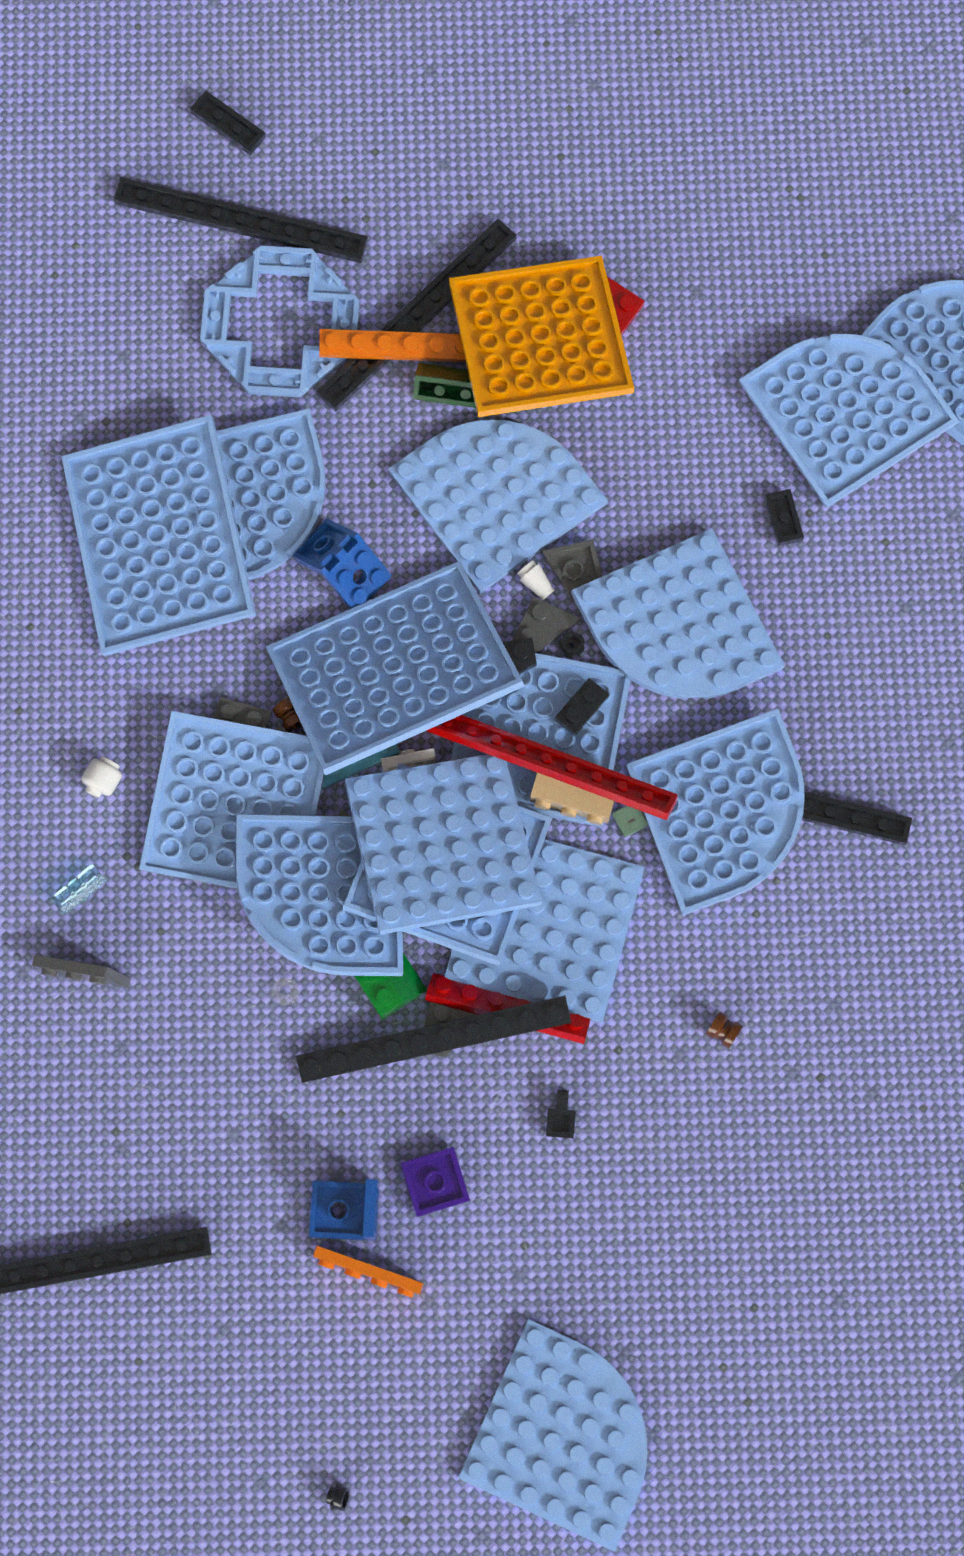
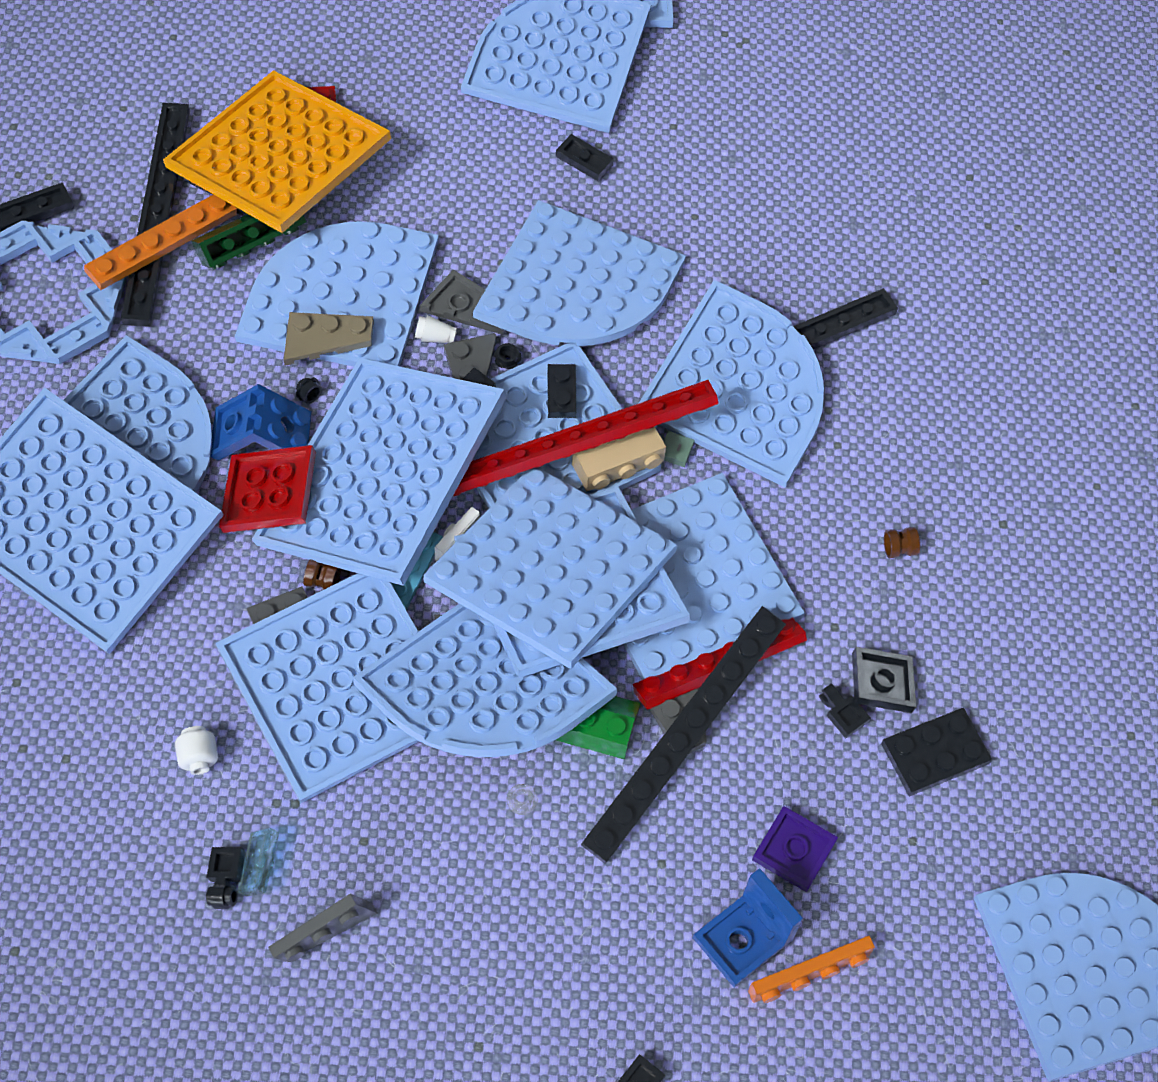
camera: 45 degrees left, 15 degrees down
none -> black plate [206,847,246,909]
none -> red plate [219,445,316,533]
none -> dark tan wing [284,312,374,366]
none -> black plate [296,377,322,404]
none -> plate [852,646,916,713]
none -> black plate [881,707,992,797]

